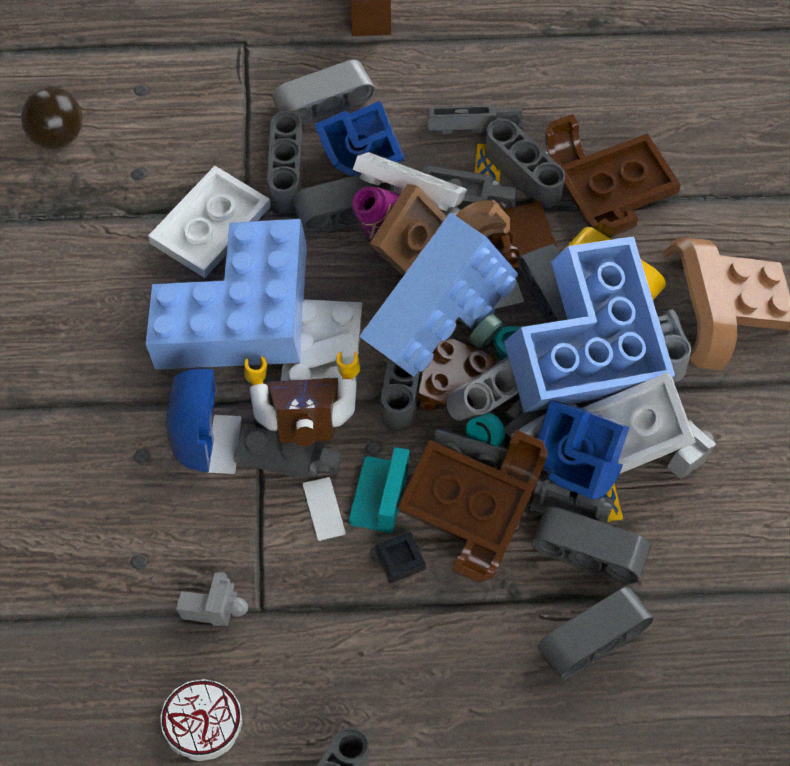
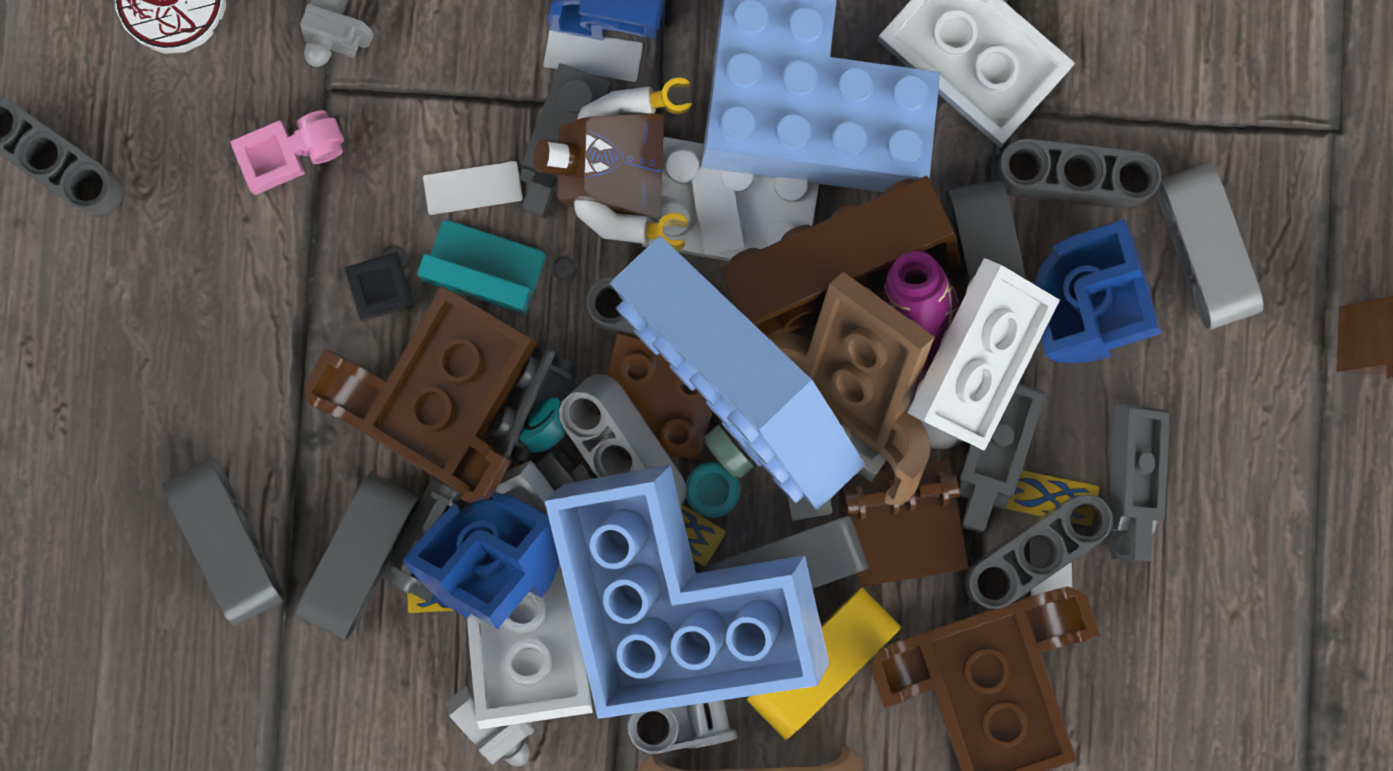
camera: 95 degrees right, 25 degrees up
none -> bright pink plate [230,110,344,195]
none -> reddish brown wedge [720,176,963,339]

